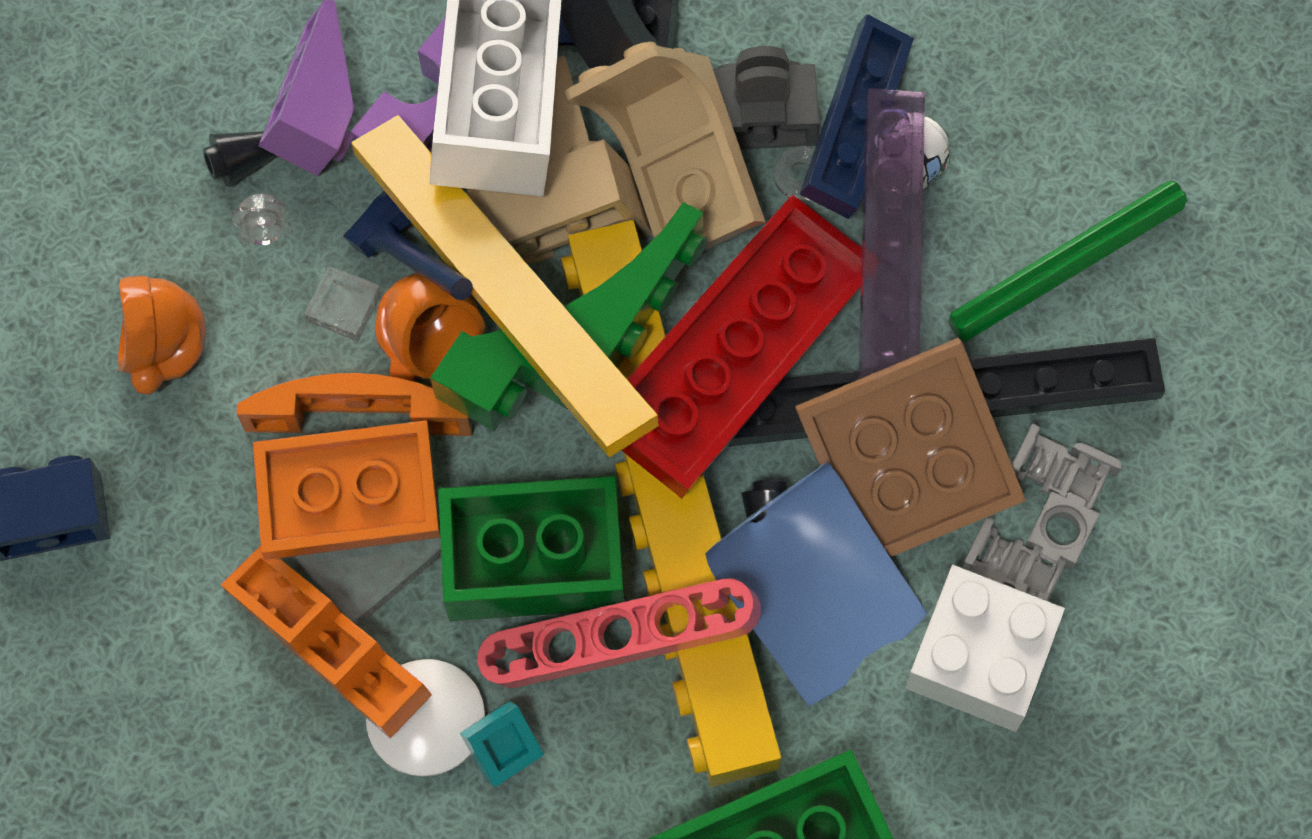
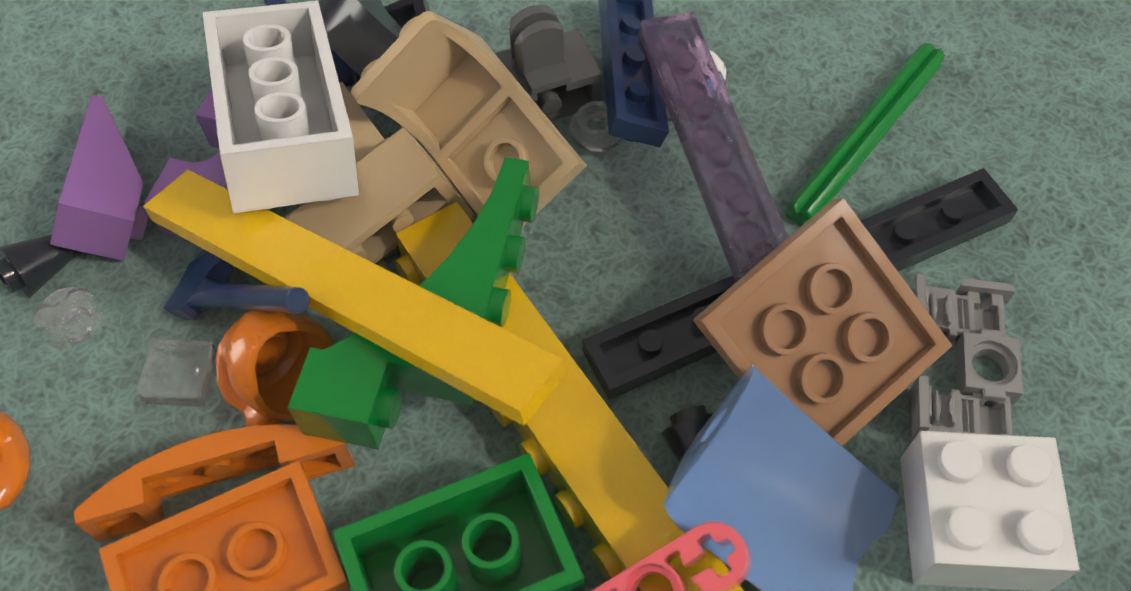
camera: 20 degrees left, 10 degrees down
red plate [621,194,880,499] -> none

